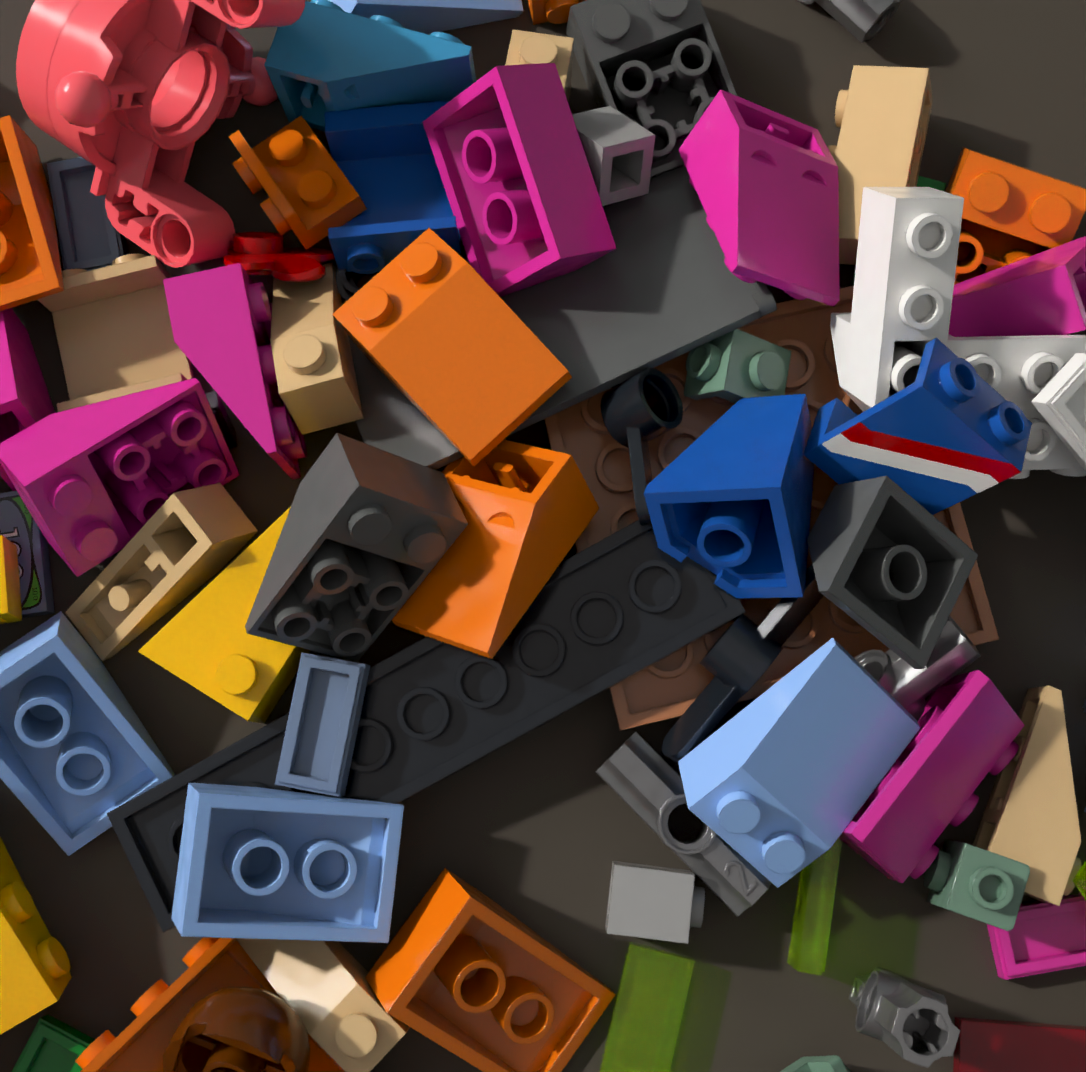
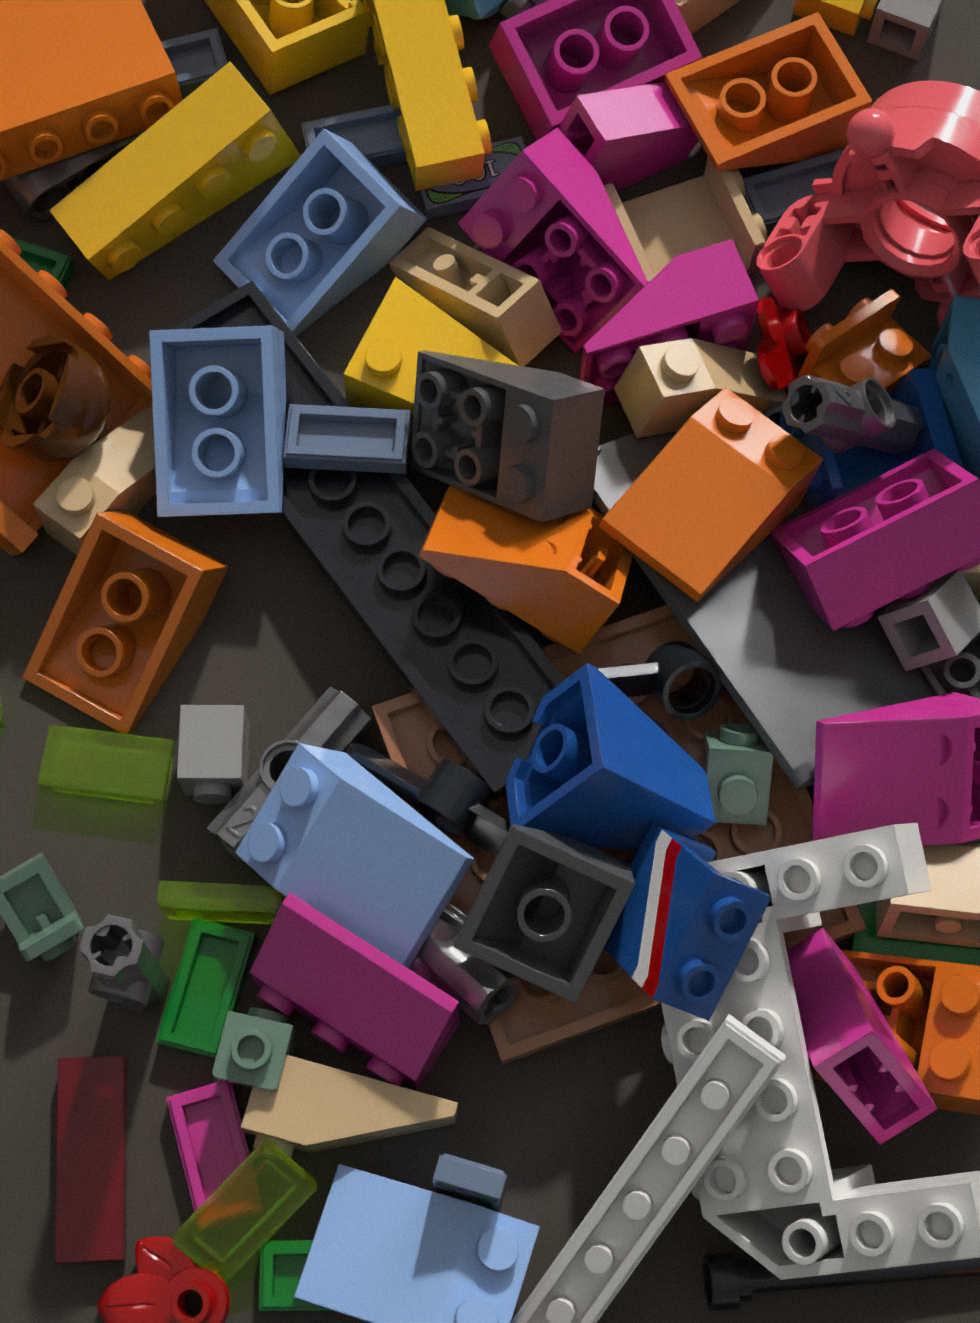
camera: 75 degrees right, 10 degrees down
none -> green tile [155,917,257,1061]
none -> flat silver piece [781,374,924,455]

